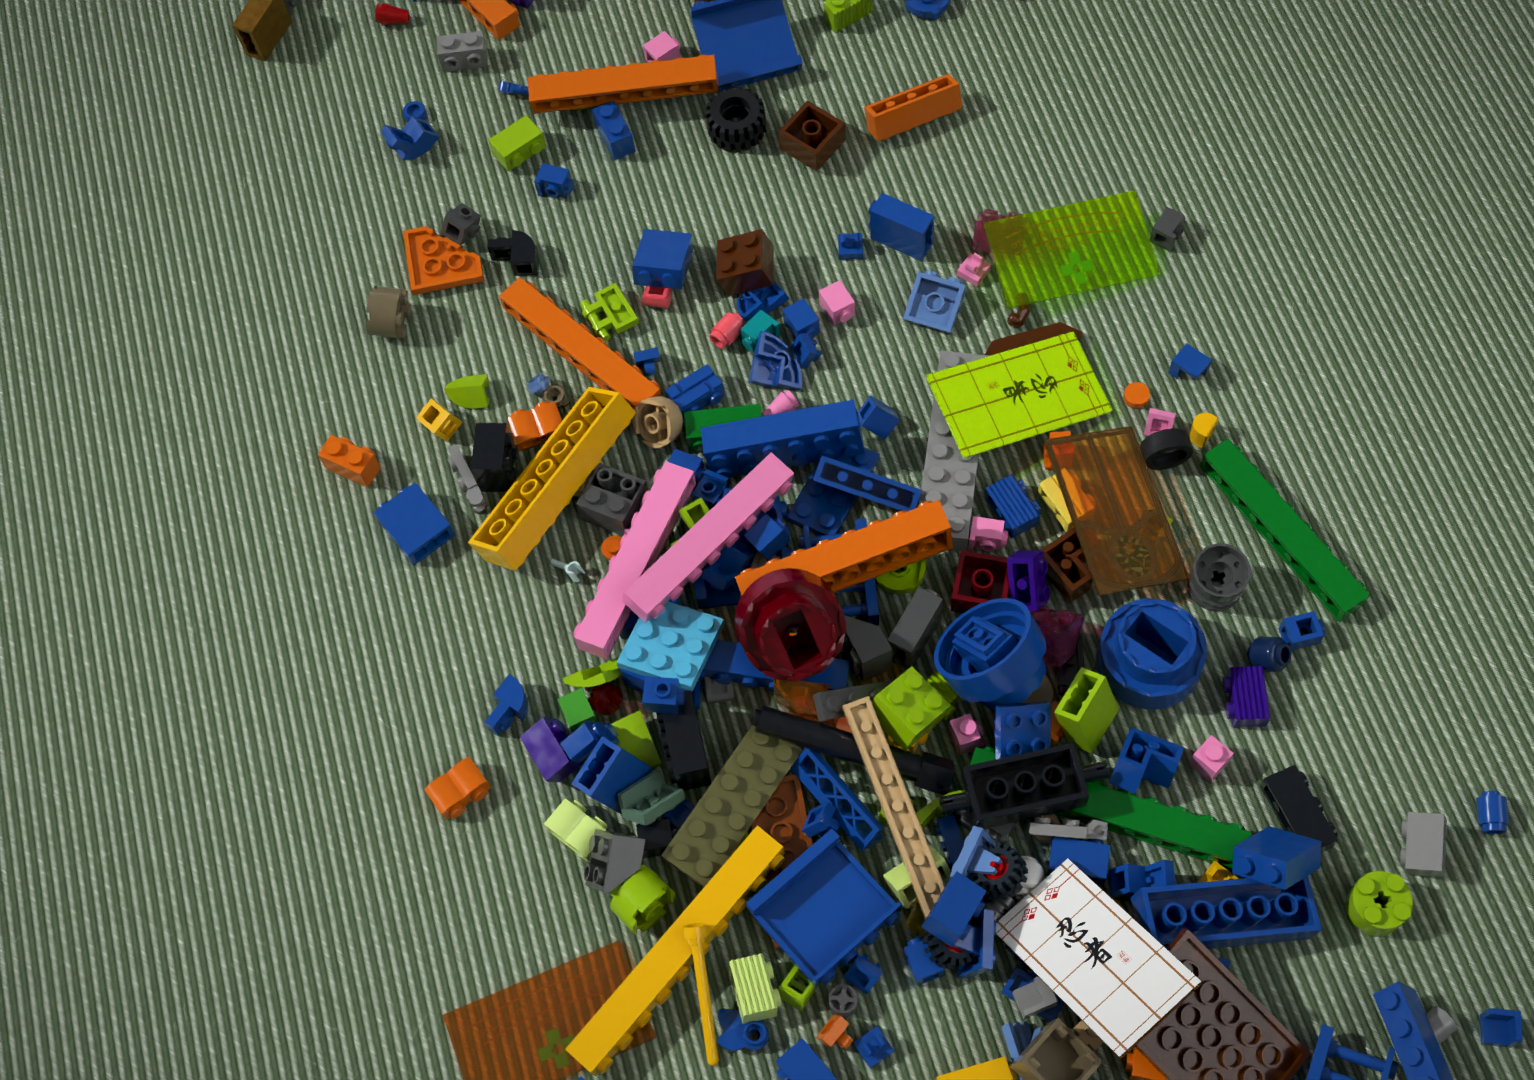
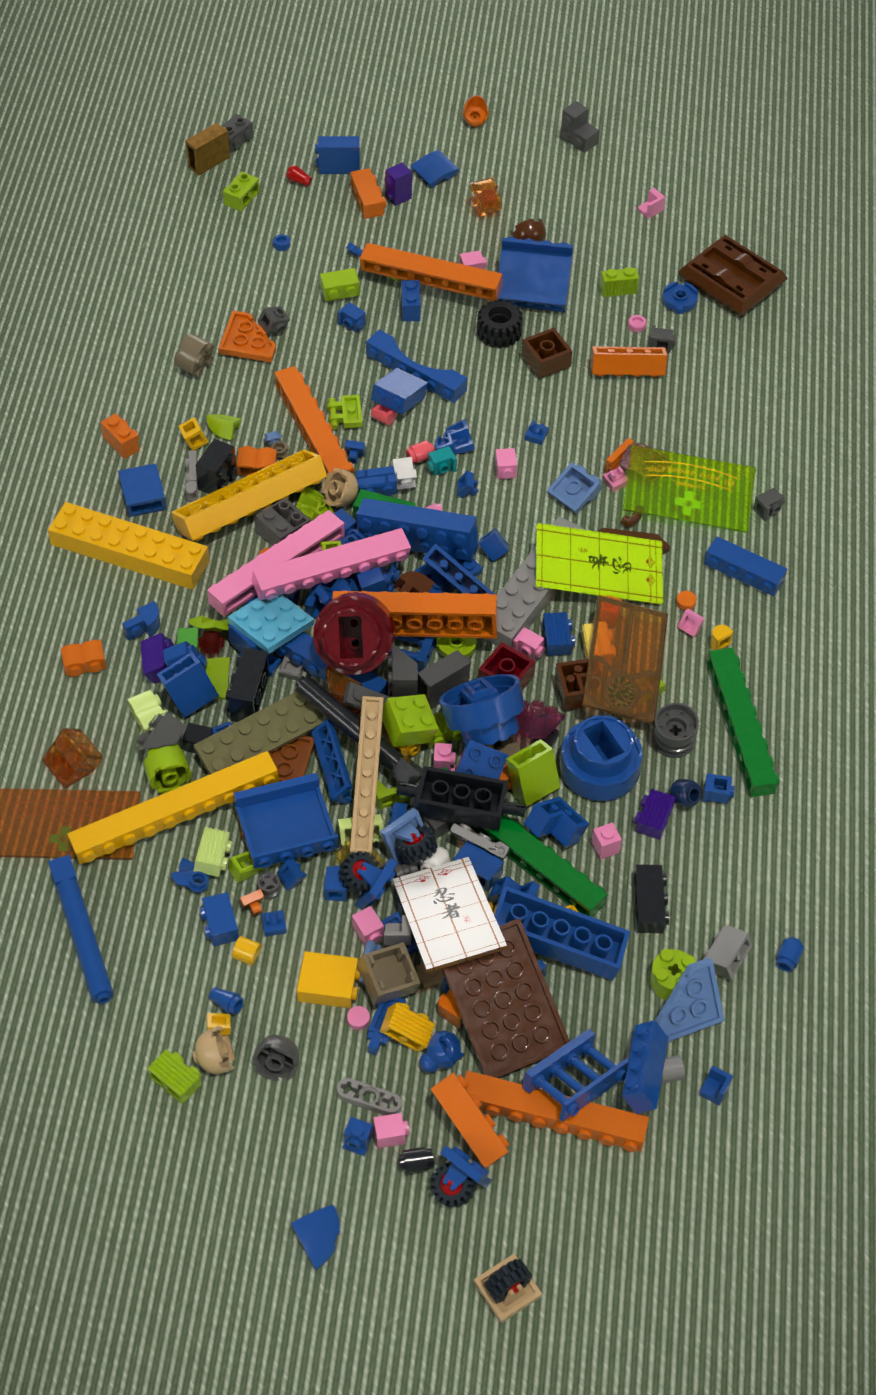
camera: 15 degrees right, 10 degrees down
blue brick [380,116,439,160] -> none
light grey brick [437,31,488,72] -> none
black brick [487,230,539,276] -> none
light aqua hand [550,559,586,582] -> none
sand green bracket [617,769,685,825] -> none
blue brick [642,676,685,714] -> none
yellow piece [683,923,719,1066] -> none
reddish brown brick [716,229,774,296] -> none
blue brick [748,330,802,390] -> none
blue brick [782,298,820,339] -> none
blue tile [802,801,840,838] -> none
blue brick [868,193,935,261] -> none
blue brick [921,871,986,947] -> none
dark purple brick [1007,551,1050,611] -> none
black tyre [1140,428,1193,470] -> none
blue panel [1168,343,1212,379] -> none
blue brick [1232,826,1322,890] -> none
none -> clear orange slope [42,728,103,788]
none -> yellow brick [48,502,210,590]
none -> lime brick [223,171,260,212]
none -> lime brick [296,486,334,521]
none -> bright pink brick [352,906,384,946]
none -> blue arch [366,329,468,403]
none -> white brick [391,457,417,490]
none -> reddish brown brick [393,571,435,593]
none -> orange tile [605,438,634,473]
none -> bright pink tile [628,315,646,332]
none -> dark grey brick [649,325,676,353]
none -> medium blue plate [655,958,725,1042]
none -> blue brick [704,536,787,596]

